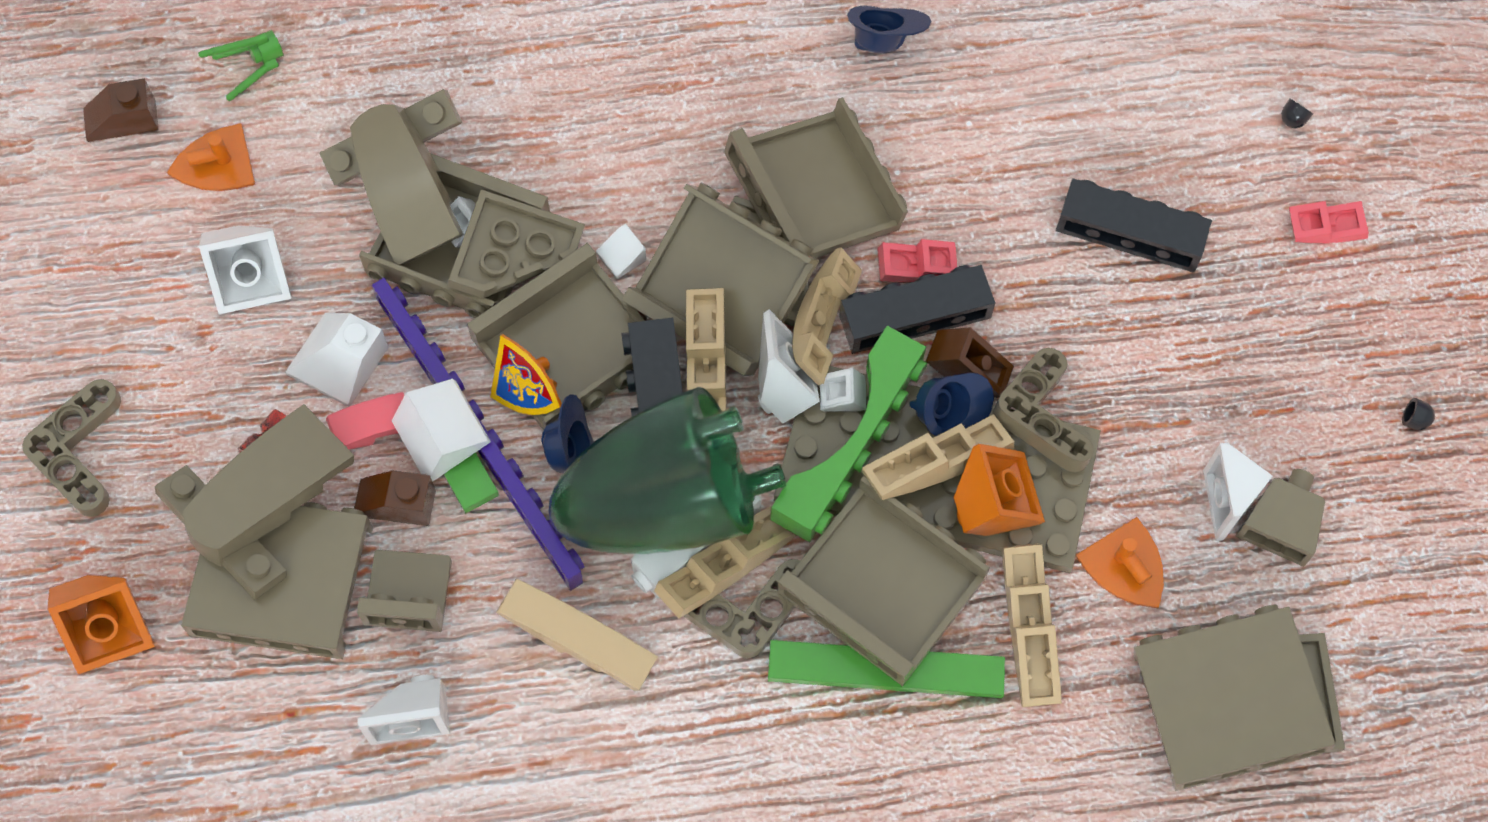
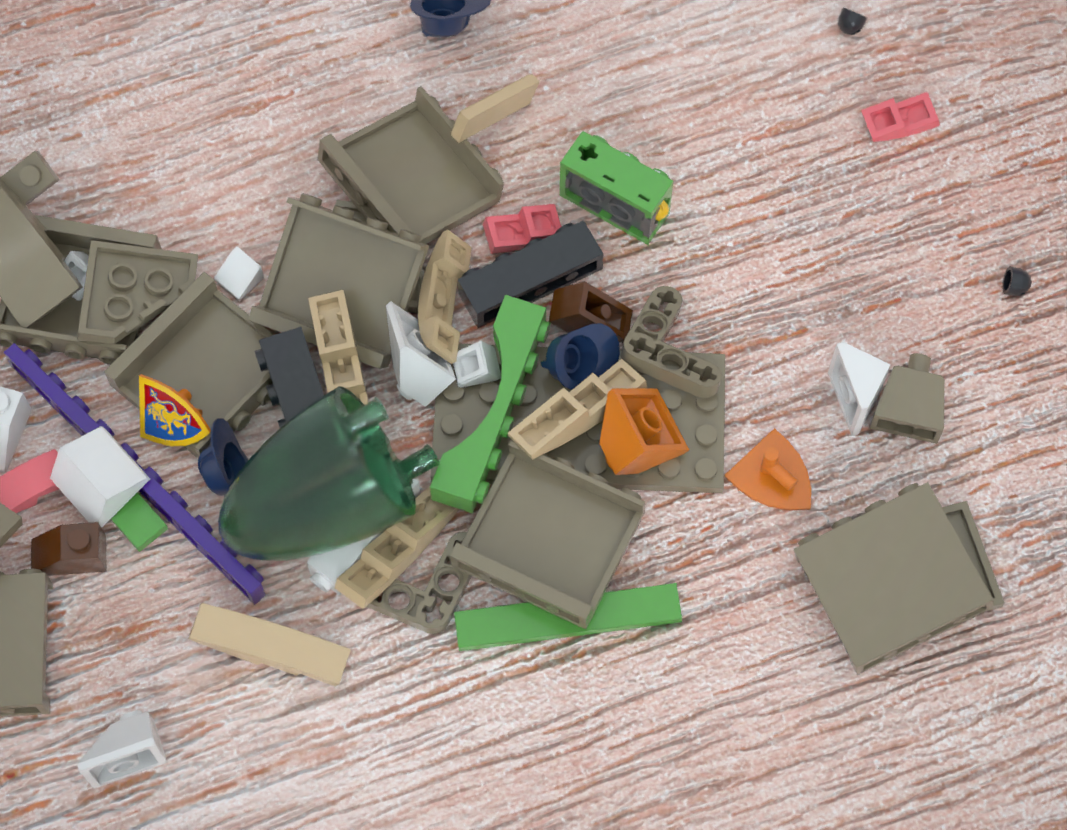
camera: 10 degrees left, 0 degrees up
dark tan bracket [357,550,452,632] -> none
tan slope [1001,543,1062,707] -> none
black brick [1056,178,1212,273] -> none
none -> tan tile [451,74,540,143]
none -> bright green piece [559,131,674,245]

